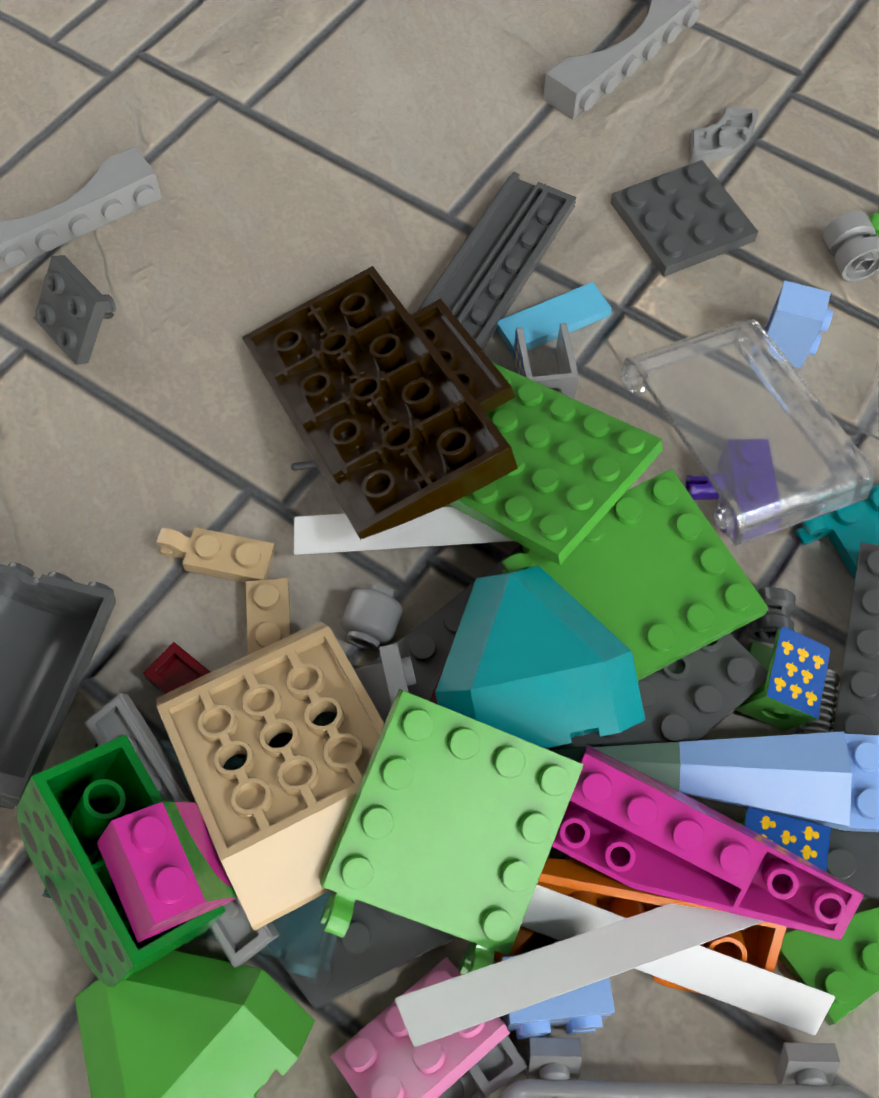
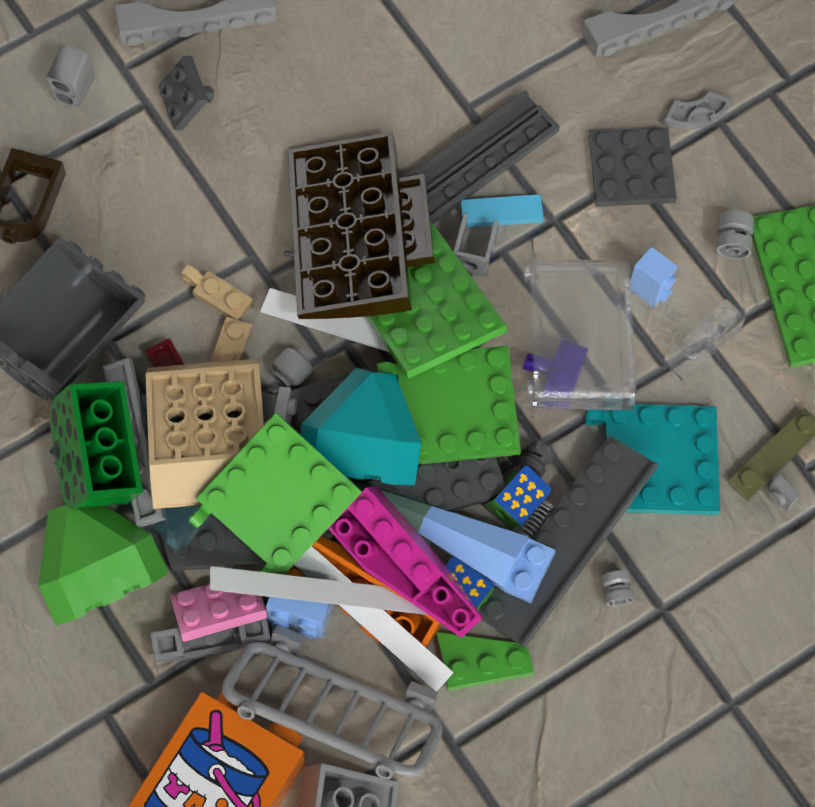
camera: 20 degrees right, 5 degrees up
dark pink slope [97,802,237,942] -> none

